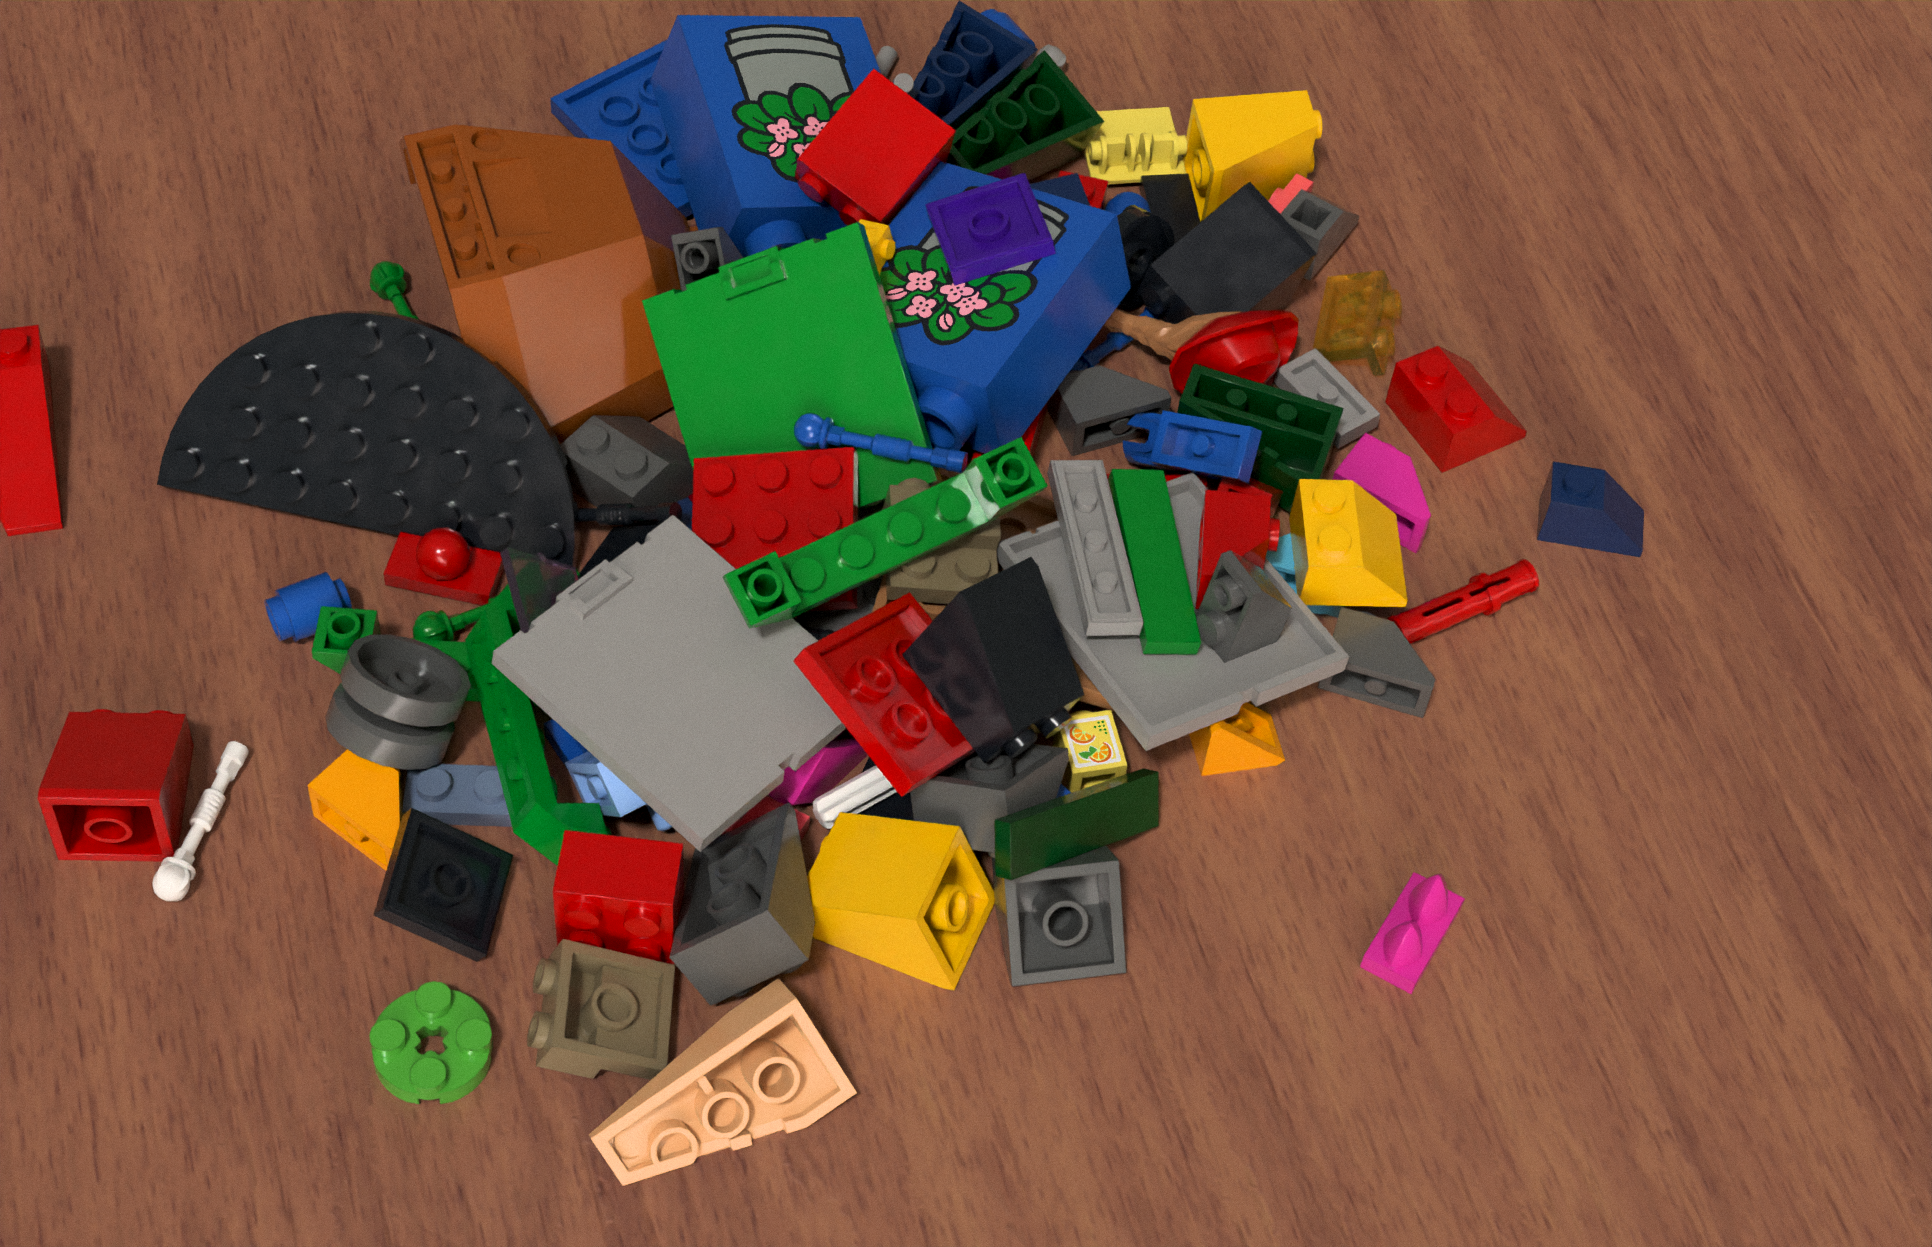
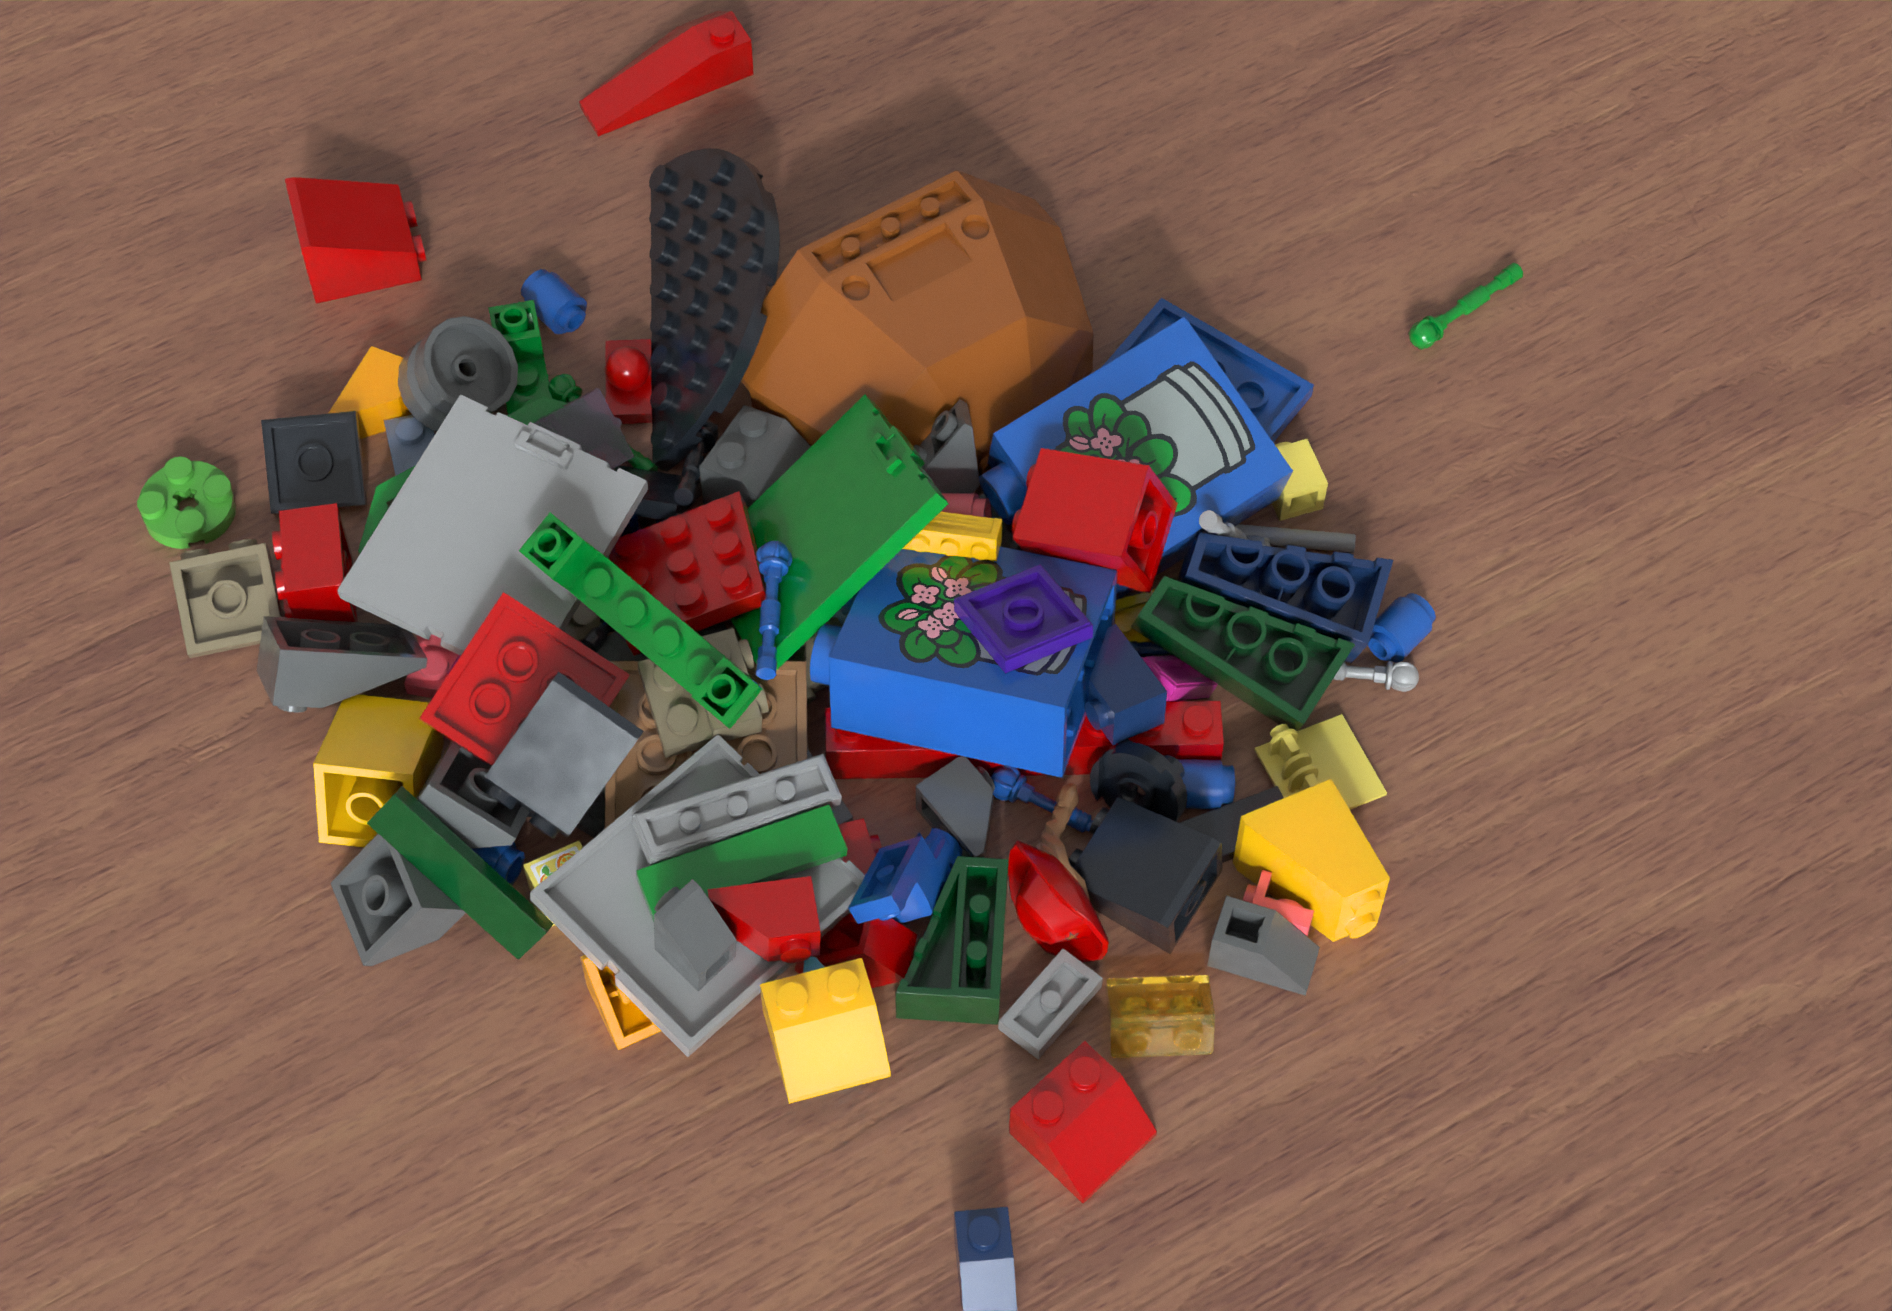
camera: 80 degrees right, 5 degrees up
white piece [152,741,249,902] -> none
light nougat wedge [589,978,857,1186] -> none
dark grey slope [1318,607,1436,718] -> none
dark pink slope [1332,433,1431,553] -> none
dark pink tile [1360,872,1465,994] -> none
red pin [1387,559,1539,644] -> none

